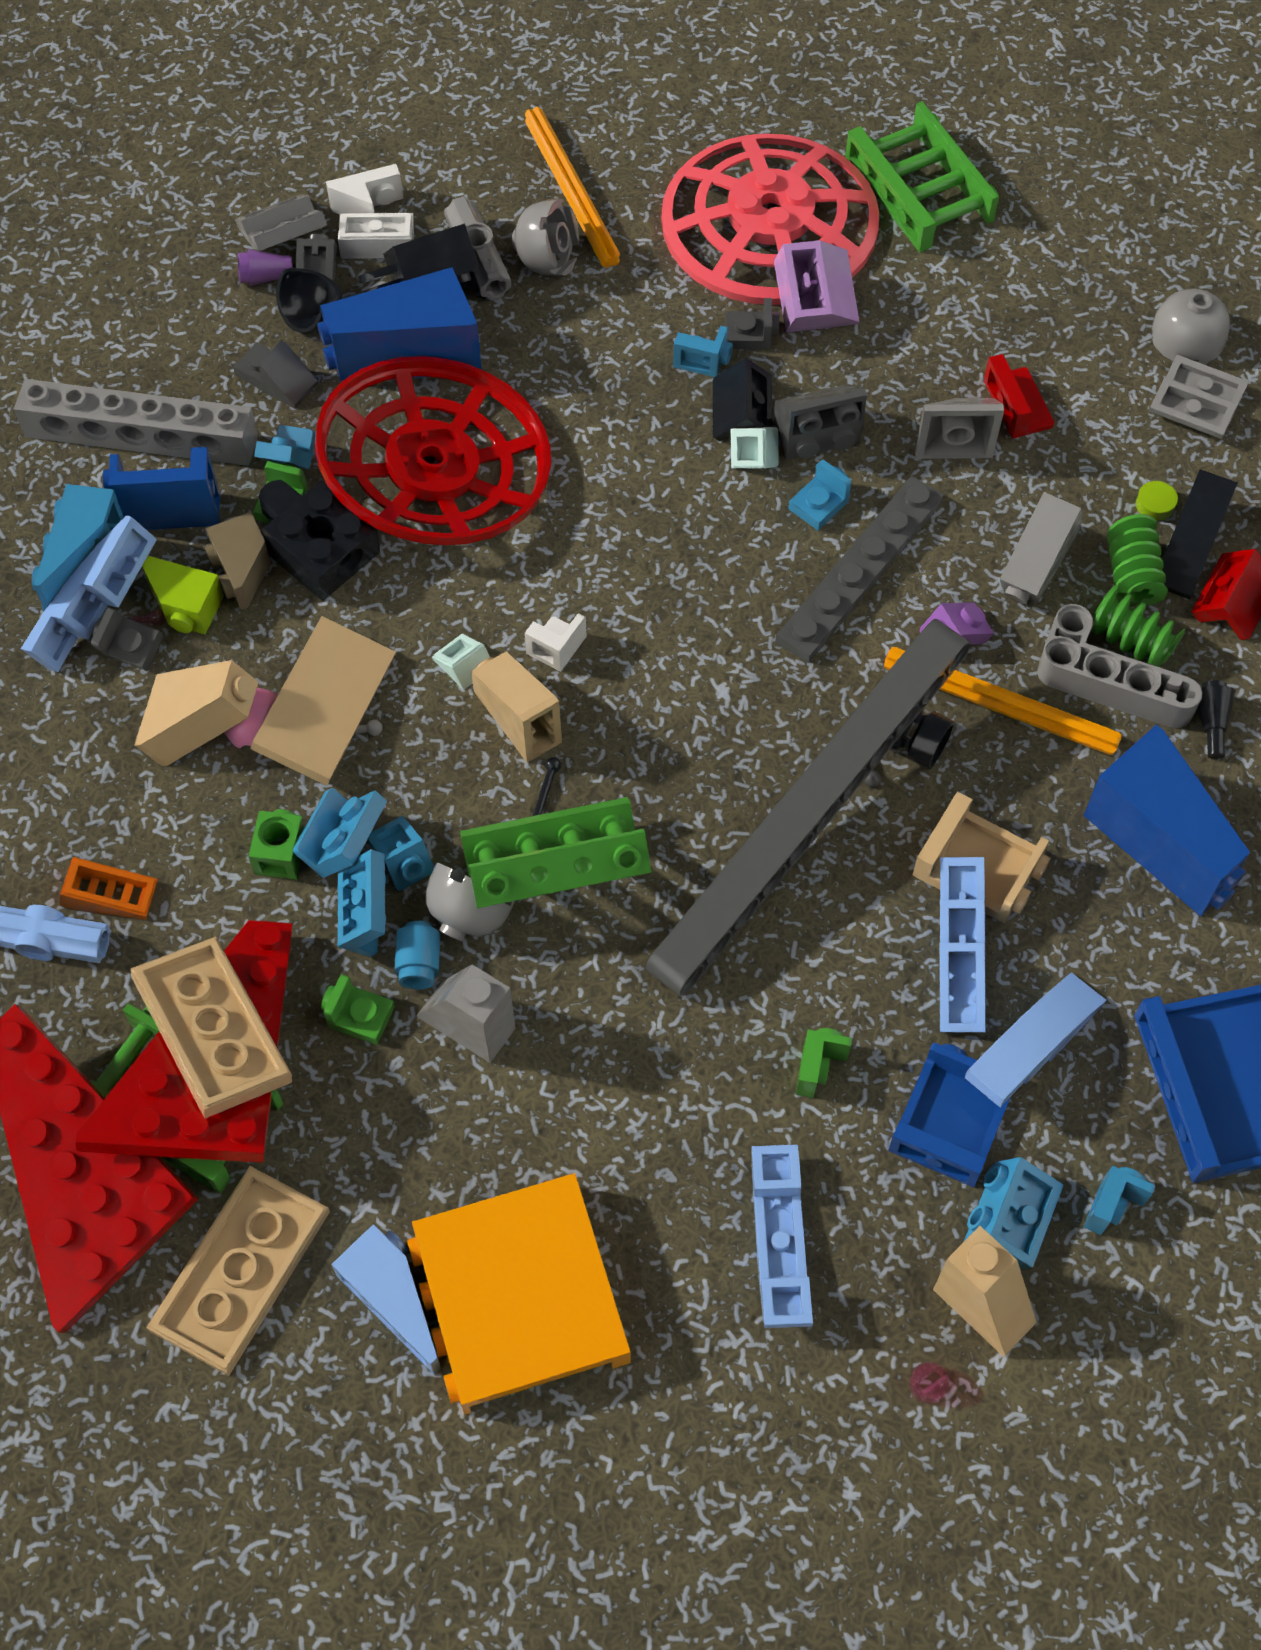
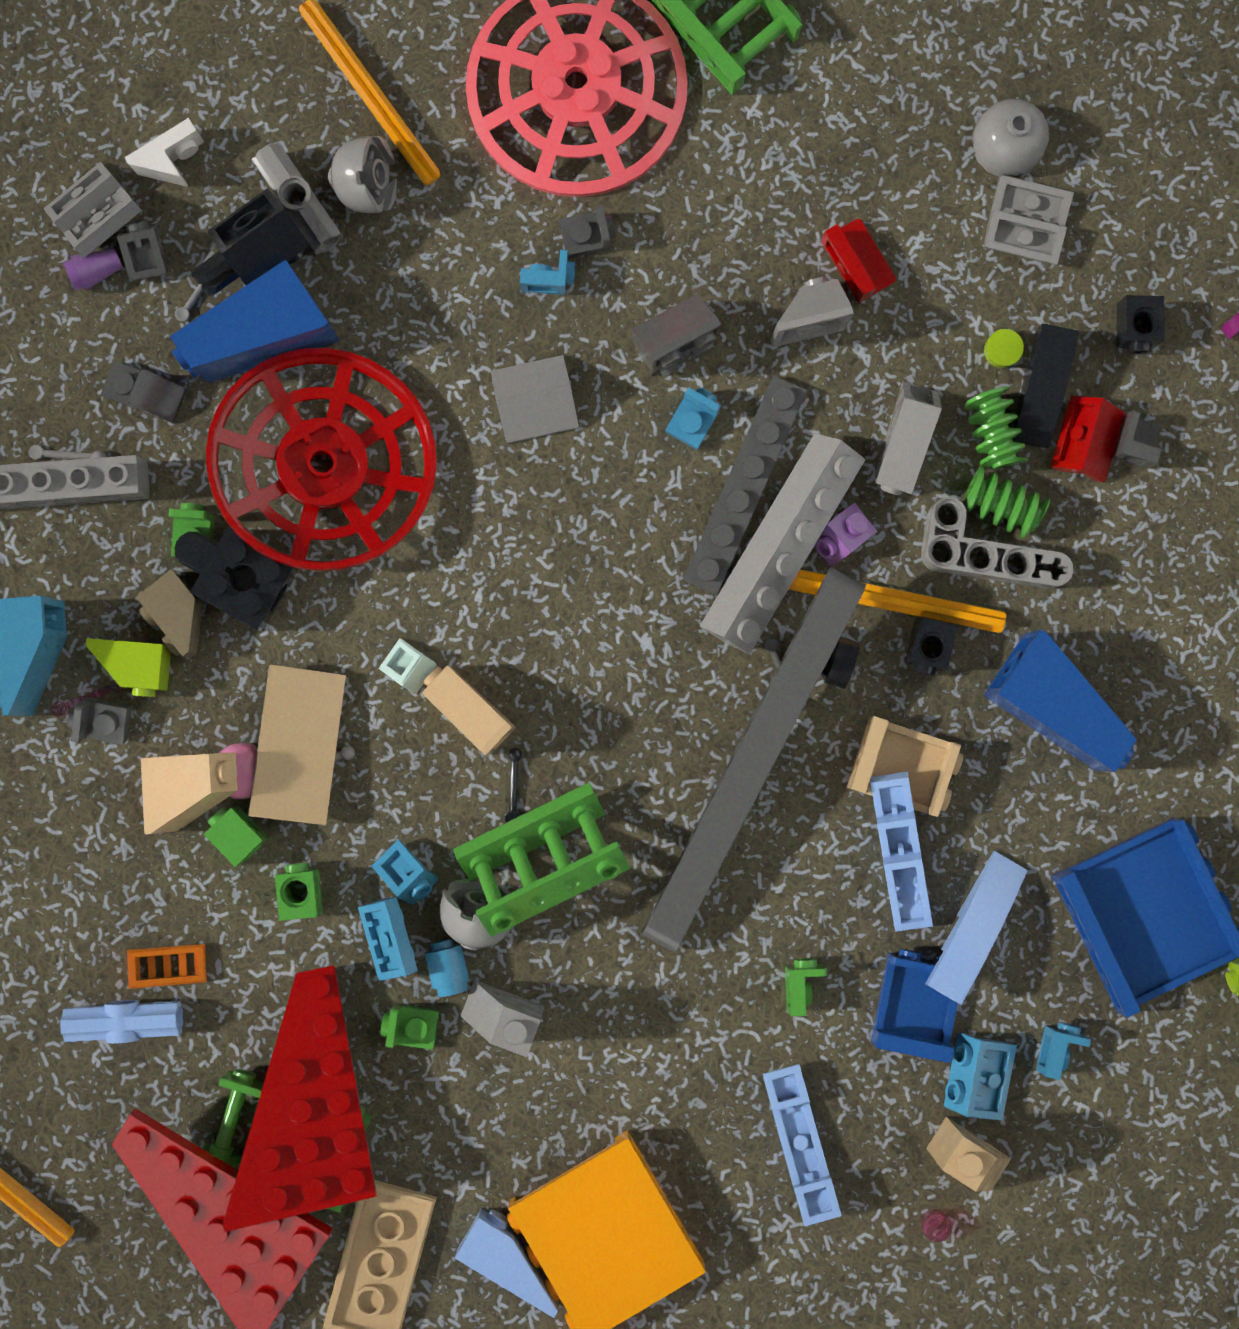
camera: 15 degrees left, 25 degrees up
light blue slope [21,516,157,672] -> none
blue panel [103,447,220,530] -> none
tan tile [131,936,292,1118] -> none
dark azure bracket [254,425,316,470] -> none
black helmet [276,268,342,333] -> none
dark azure bracket [293,788,387,878] -> none
white slope [338,213,414,259] -> none
white panel [525,613,587,672] -> none
black panel [713,358,773,441] -> none
light aqua slope [731,427,779,468] -> none
lavender slope [774,240,859,333] -> none
black cone [1197,680,1236,758] -> none
none -> bright green brick [203,806,270,867]
none -> light grey slope [491,355,579,444]
none -> light grey brick [700,433,866,655]
none -> black brick [905,617,958,676]

